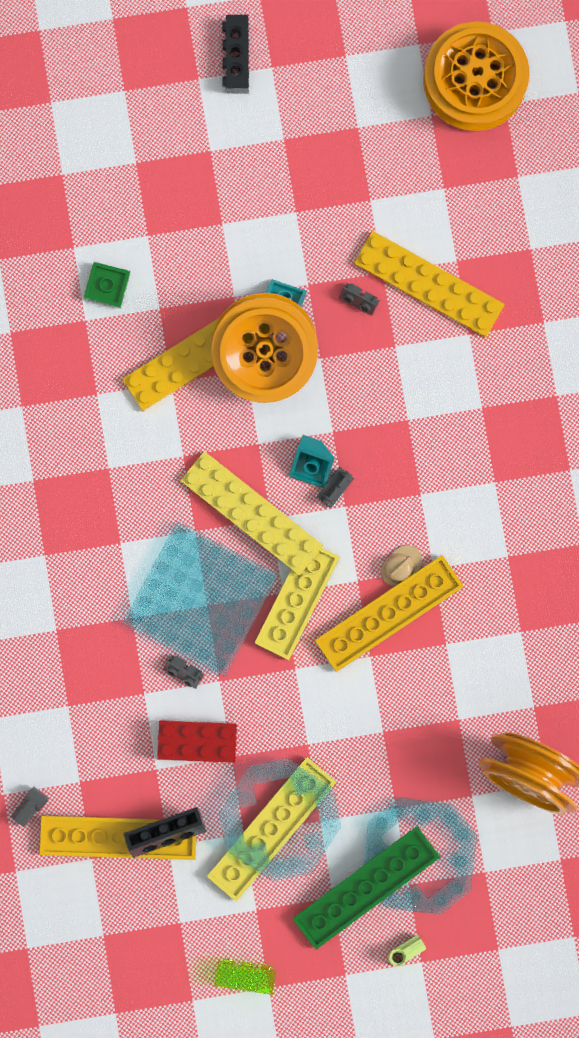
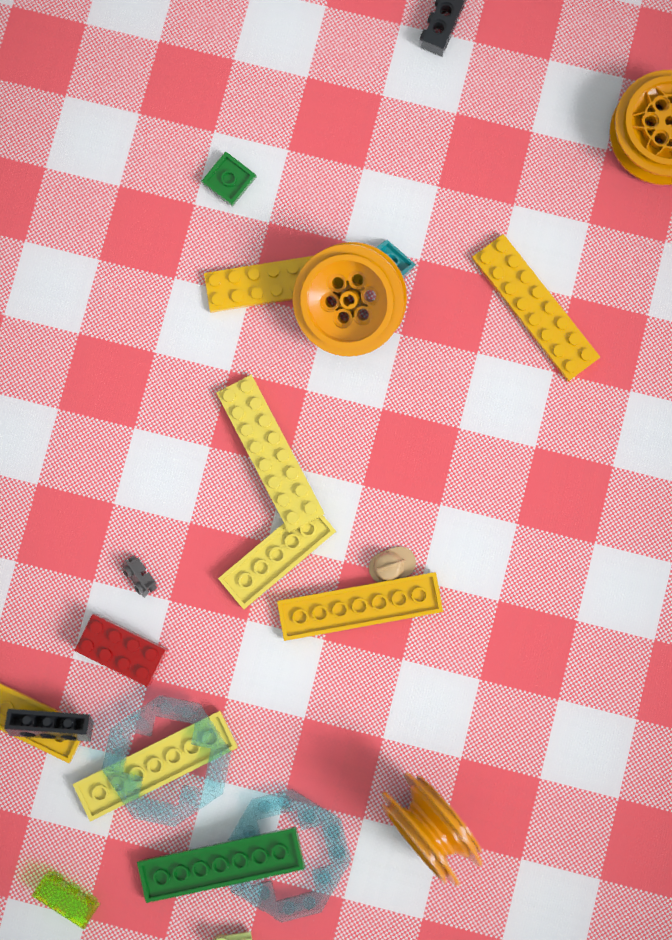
camera: 30 degrees right, 0 degrees up
clear light blue plate [122,521,279,677] -> none
teal slope [289,435,335,488] -> none
dark grey hinge [316,467,354,508] -> none
dark grey hinge [339,283,380,315] -> none

